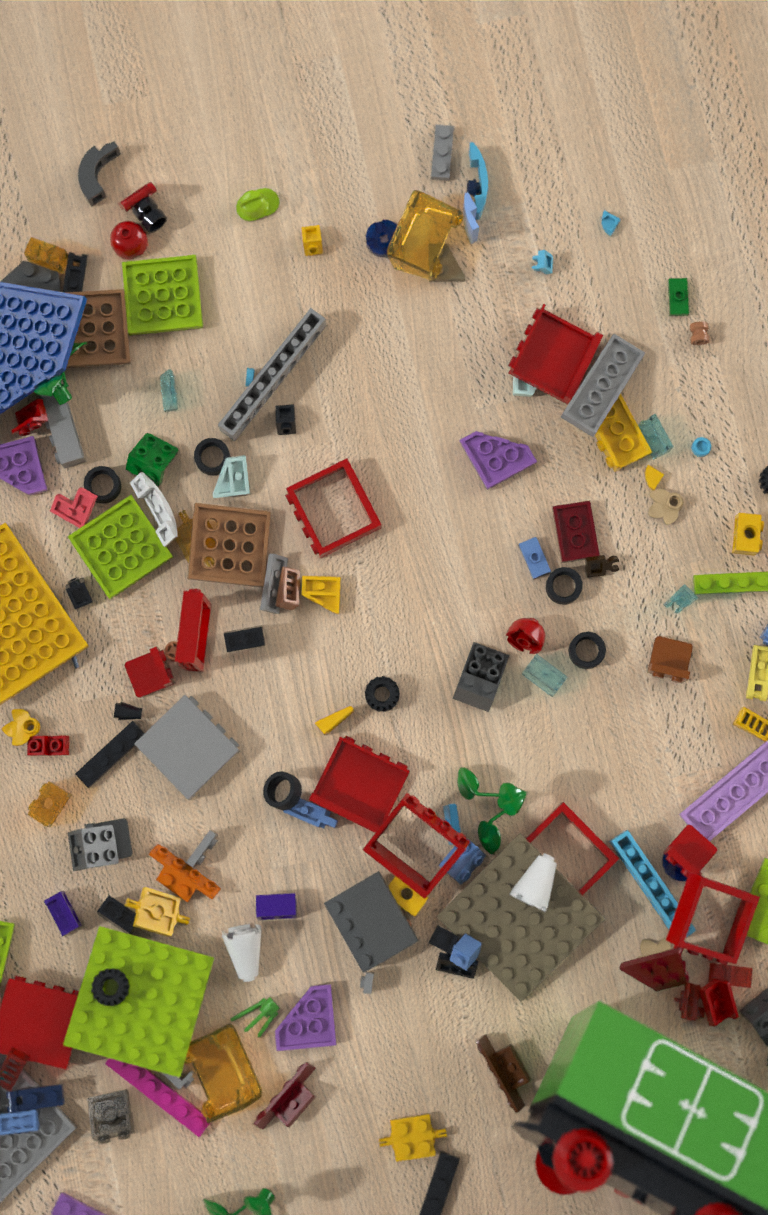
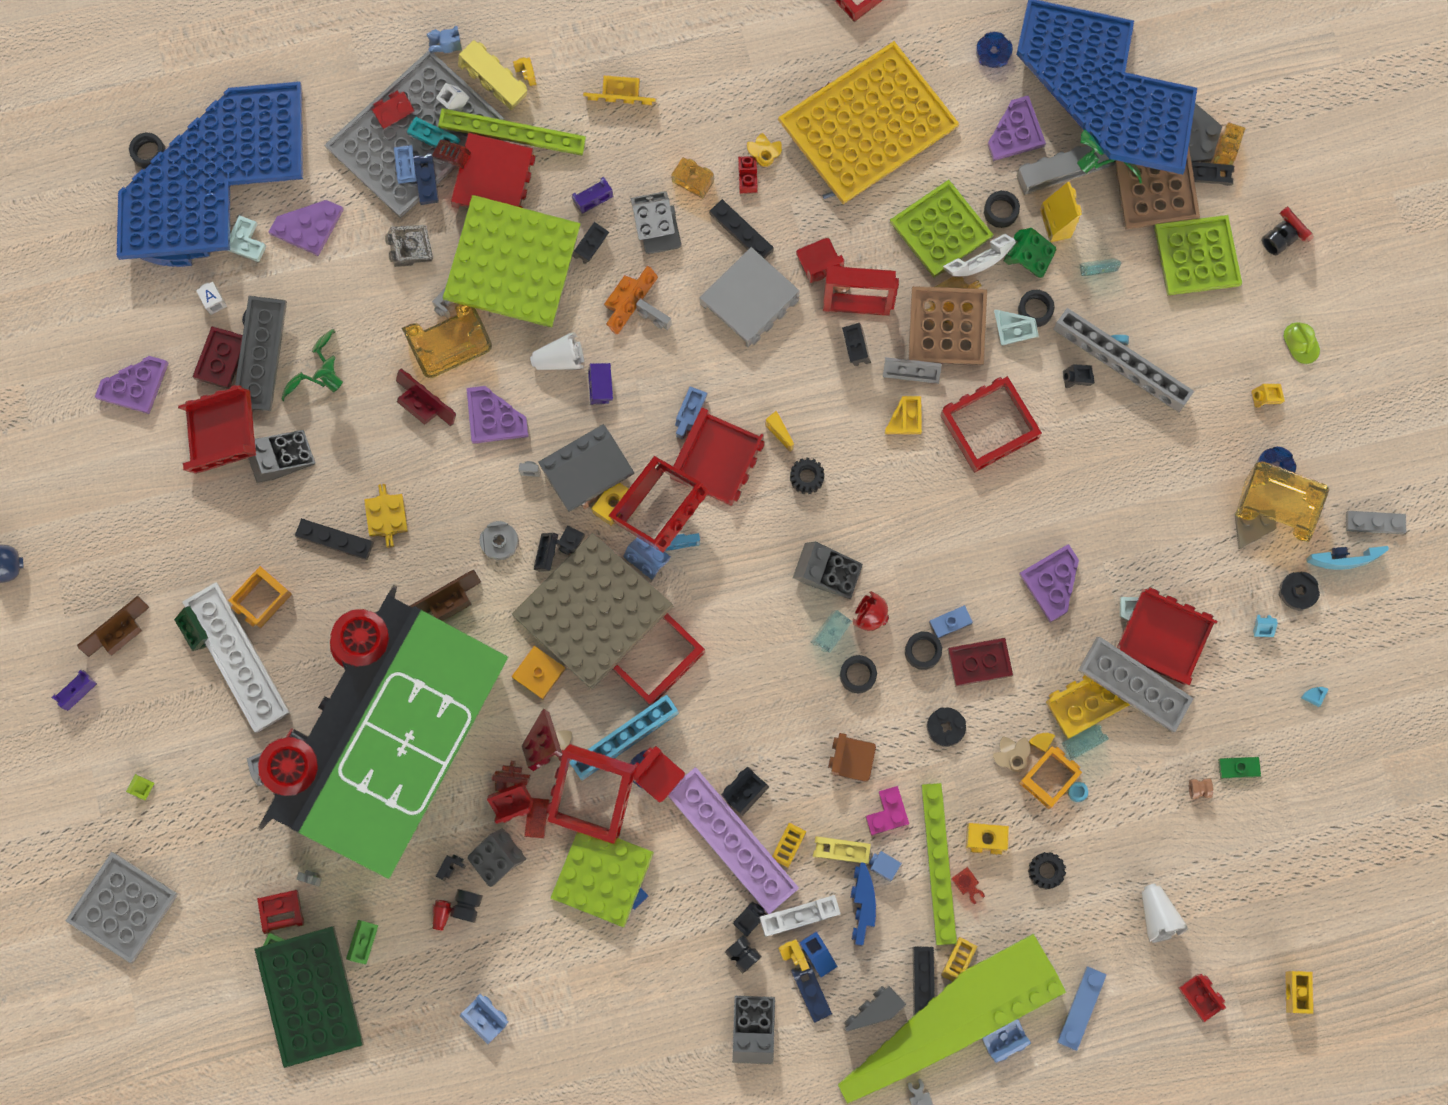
camera: 90 degrees right, 5 degrees down
red bracket [11,399,48,436] -> none
coral plate [50,487,98,528] -> none
black bracket [66,577,93,610] -> none
dark grey arch [78,141,121,207] -> none
black tyre [91,969,130,1006] -> none
dark pink plate [105,1058,212,1137] -> none
red cylinder [110,221,148,260] -> none
black cone [114,702,142,721] -> none
yellow plate [125,887,190,937] -> none
bright green plant [230,997,280,1038] -> none
black tyre [263,771,302,811] -> none
nougat slope [276,566,300,610] -> none
medium blue brick [450,933,482,970] -> none
green plant [457,767,527,855] -> none
light blue slope [463,192,479,244] -> none
white cone [509,853,557,912] -> none
dark brown plate [585,555,619,578] -> none
clear light blue hinge [663,584,698,614] -> none
none -> light grey plate [479,521,519,560]
none -> light orange plate [511,646,566,700]
none -> black bracket [721,766,769,816]
none -> dark pink plate [865,786,909,836]
none -> black plate [926,707,966,747]
none -> light orange window [1019,746,1082,810]
none -> yellow slope [1040,182,1082,243]
none -> black plate [1279,571,1320,611]

